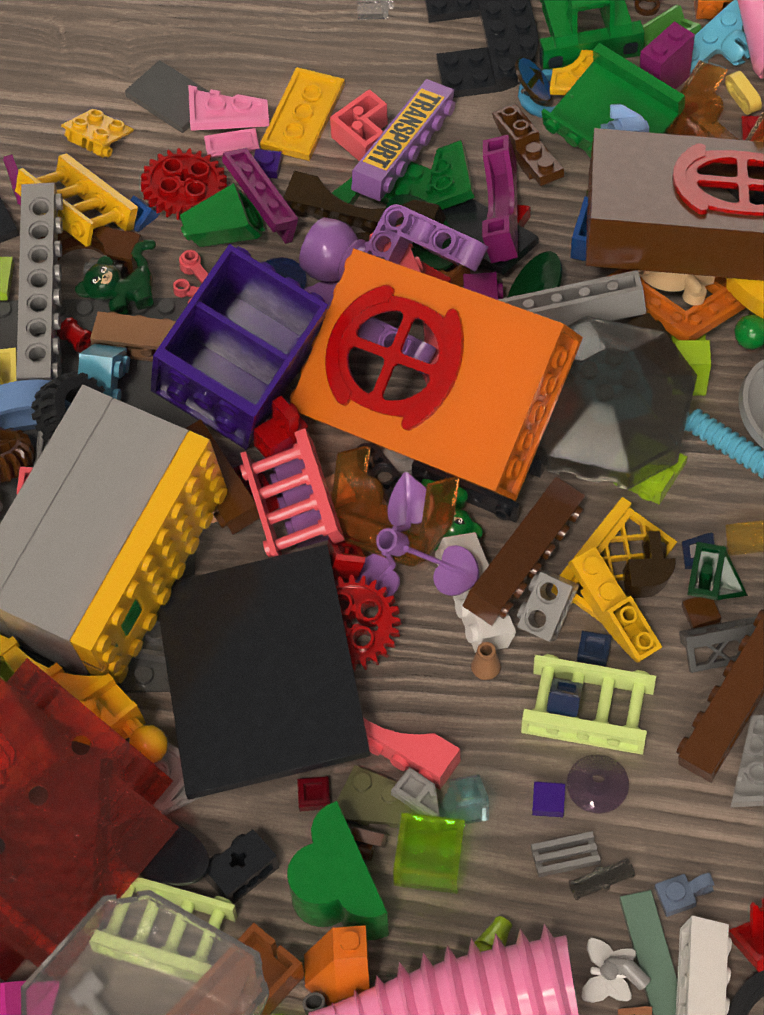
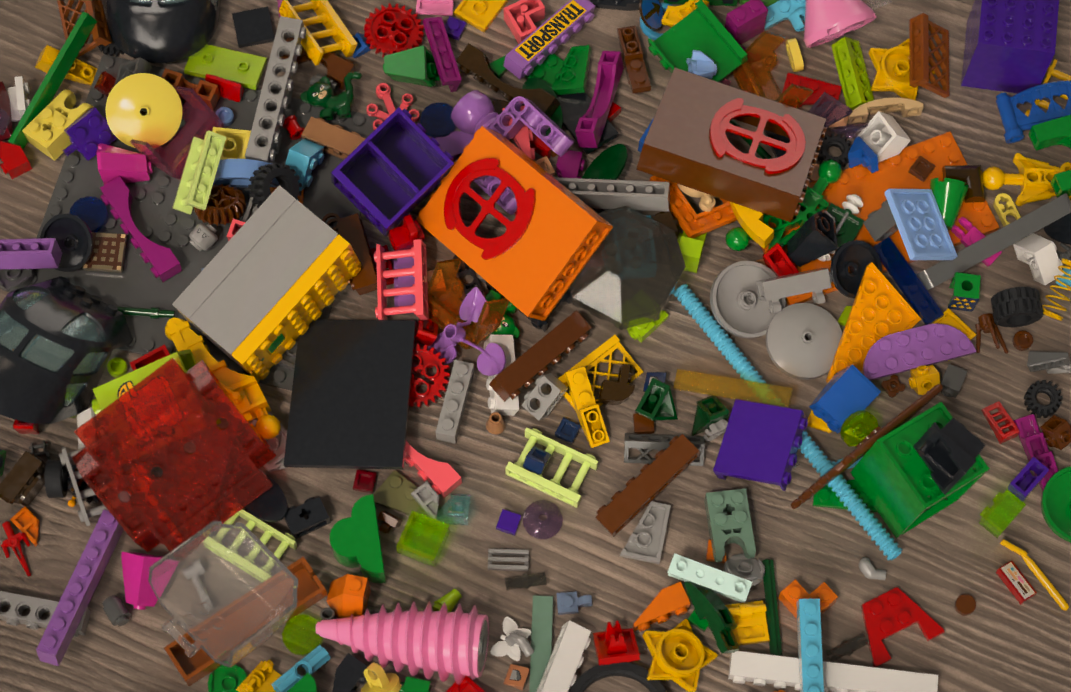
camera: 10 degrees right, 10 degrees up
none -> light grey brick [436,360,474,444]

